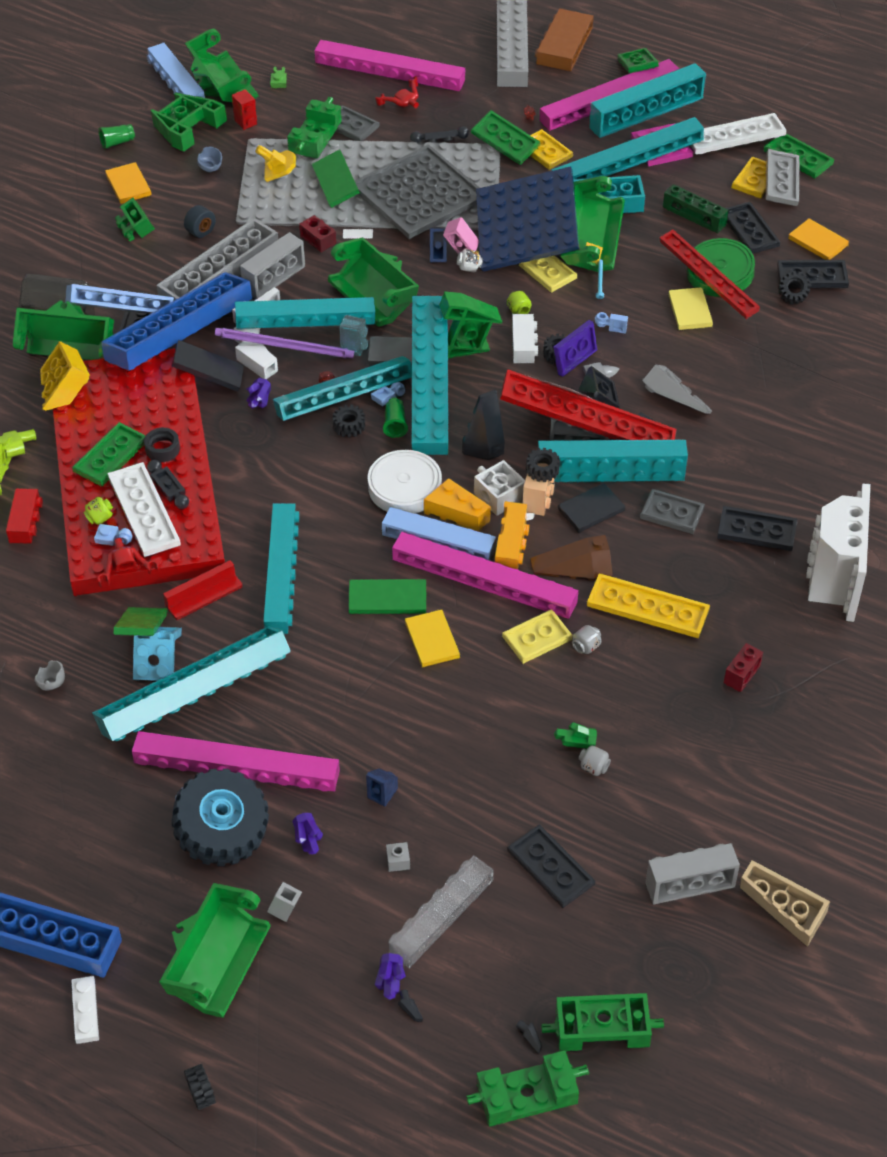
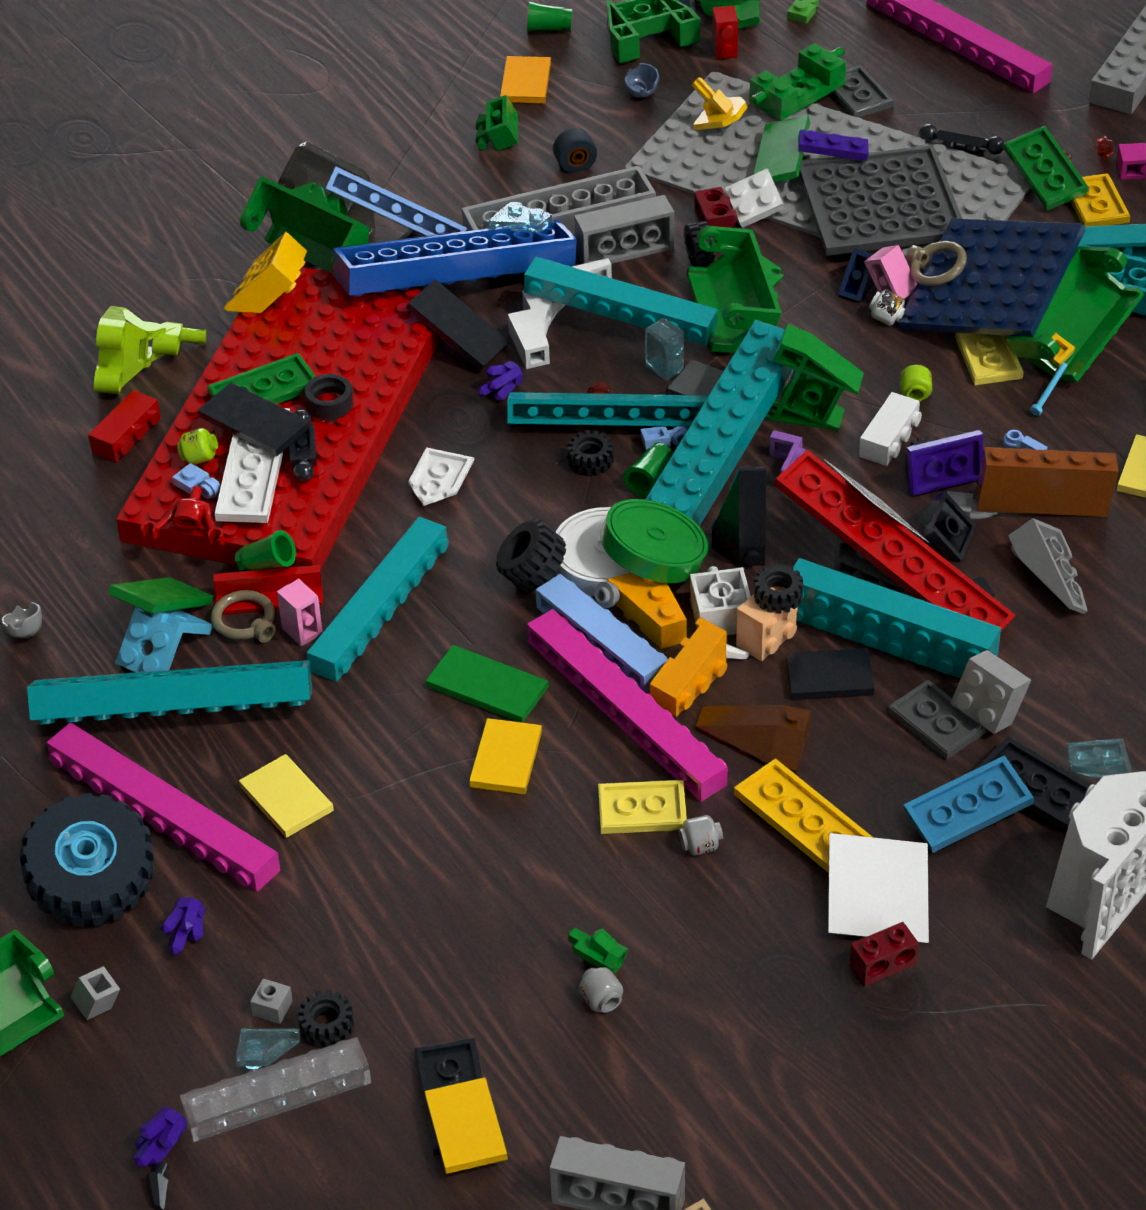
camera: 30 degrees right, 5 degrees down
medium lavender piece [215,328,354,359] -> none
white sticker [343,229,373,238] -> none
dark blue slope [366,769,398,806] -> none
red piece [375,76,419,108] -> none
none -> black tile [198,382,310,456]
none -> dark tan piece [211,590,276,643]
none -> green plant [235,530,296,572]
none -> clear light blue wing [236,1029,300,1069]
none -> light yellow tile [239,754,334,838]
none -> bright pink brick [277,579,323,646]
none -> black tyre [297,990,354,1048]
none -> white tile [408,447,474,506]
none -> yellow tile [425,1077,508,1174]
none -> clear light blue wing [488,202,552,232]
none -> black tyre [496,518,566,592]
none -> light grey plate [595,581,620,608]
none -> green brick [600,499,708,583]
none -> black tyre [683,221,715,267]
none -> white plate [725,168,785,228]
none -> medium lavender bracket [770,430,805,473]
none -> dark purple plate [798,130,869,161]
none -> white sticker [829,833,929,943]
none -> dark azure plate [904,755,1034,853]
none -> dark tan piece [906,241,967,286]
none -> light grey brick [950,650,1031,734]
none -> dark orange brick [975,447,1119,517]
none -> clear light blue wing [1066,738,1133,779]

